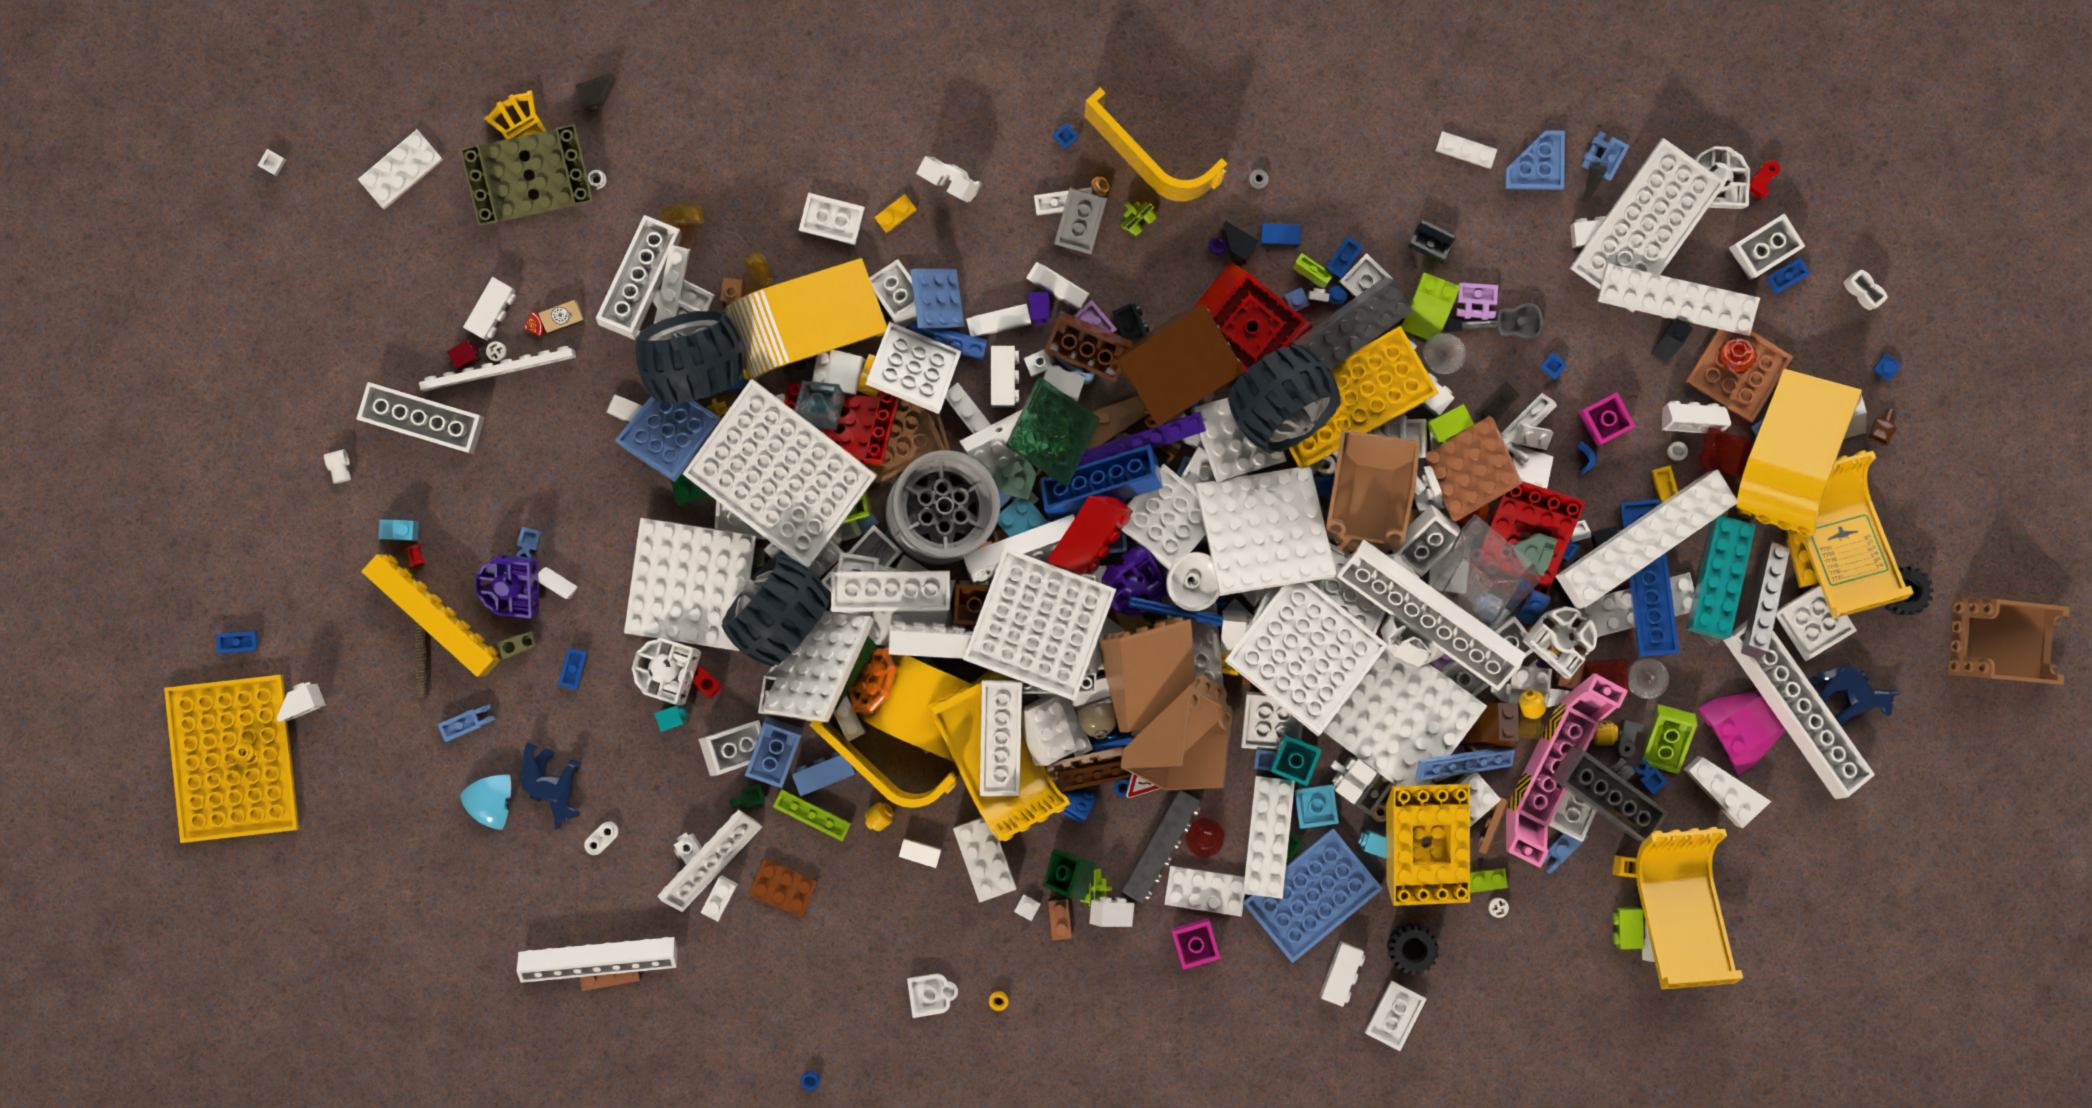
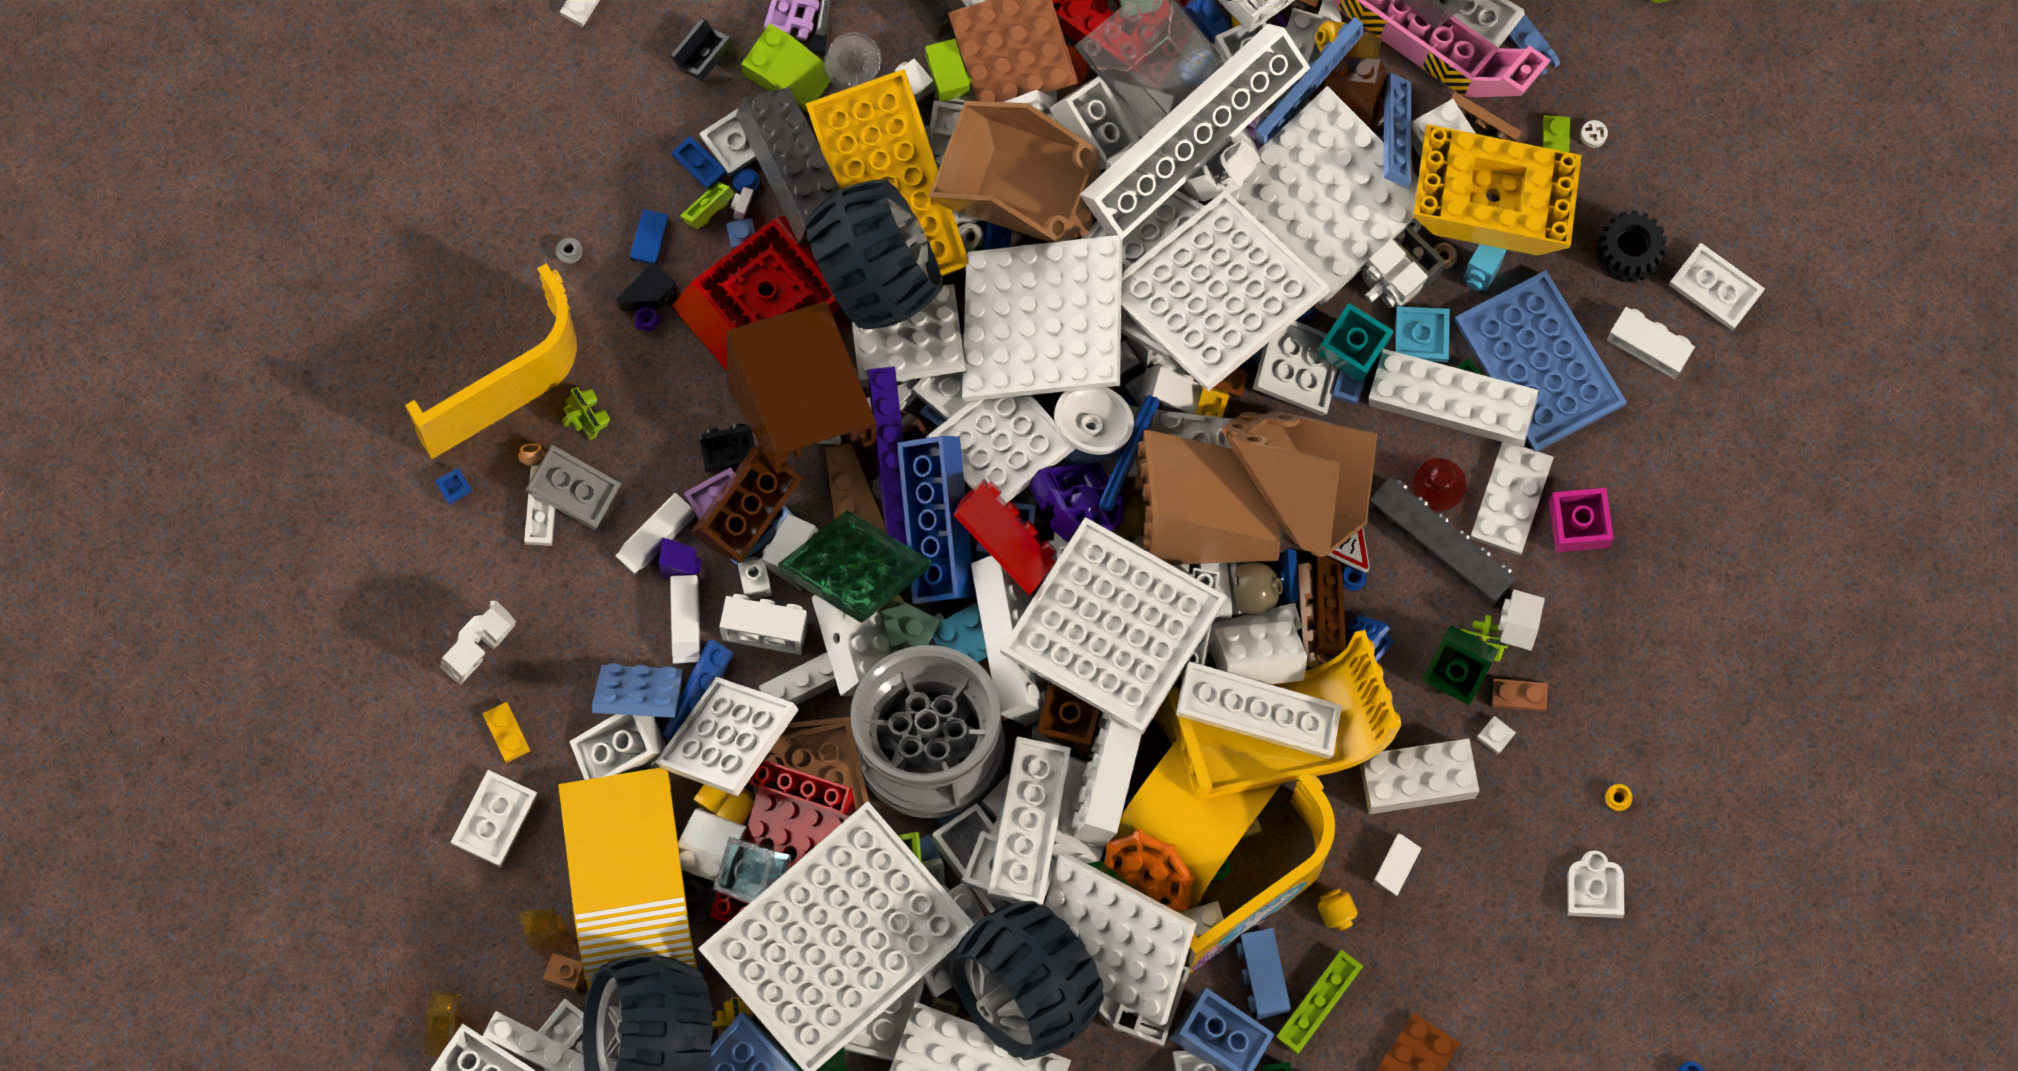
camera: 80 degrees left, 15 degrees down
none -> medium blue plate [1256,17,1363,146]

